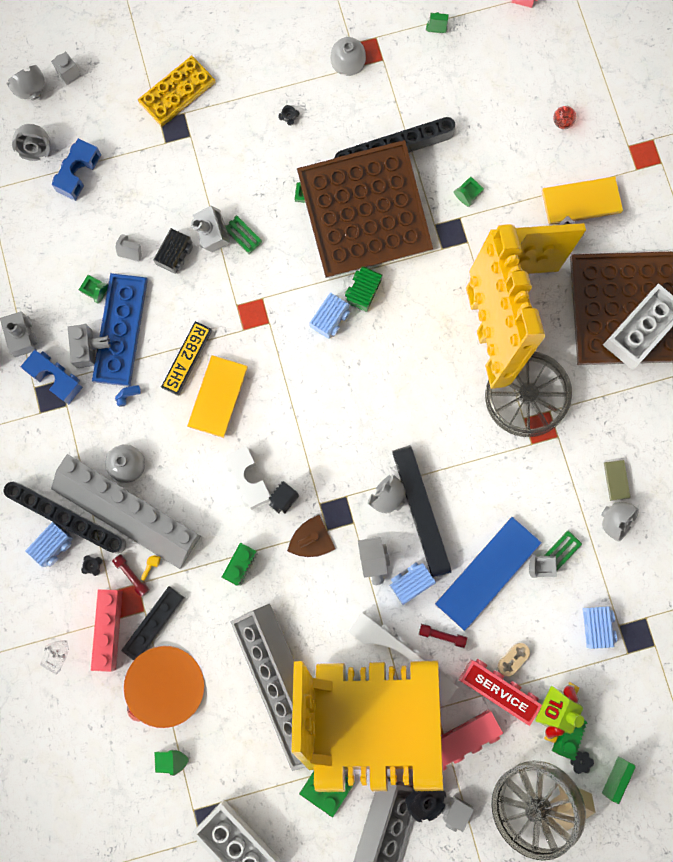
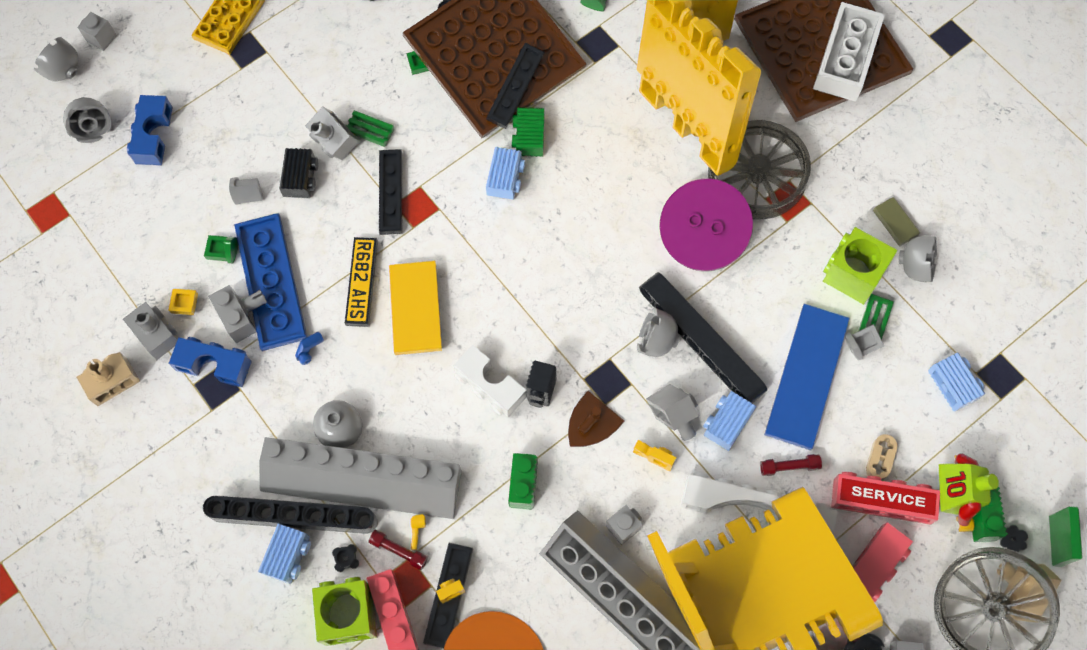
camera: 25 degrees left, 10 degrees down
none -> yellow plate [168,289,198,315]
none -> lime brick [312,577,377,646]
none -> black tile [379,149,402,235]
none -> yellow plate [436,579,466,604]
none -> black tile [486,43,545,129]
none -> light grey brick [606,505,642,545]
none -> yellow plate [633,440,676,471]
none -> magenta plate [659,179,753,271]
none -> lime brick [822,227,897,305]

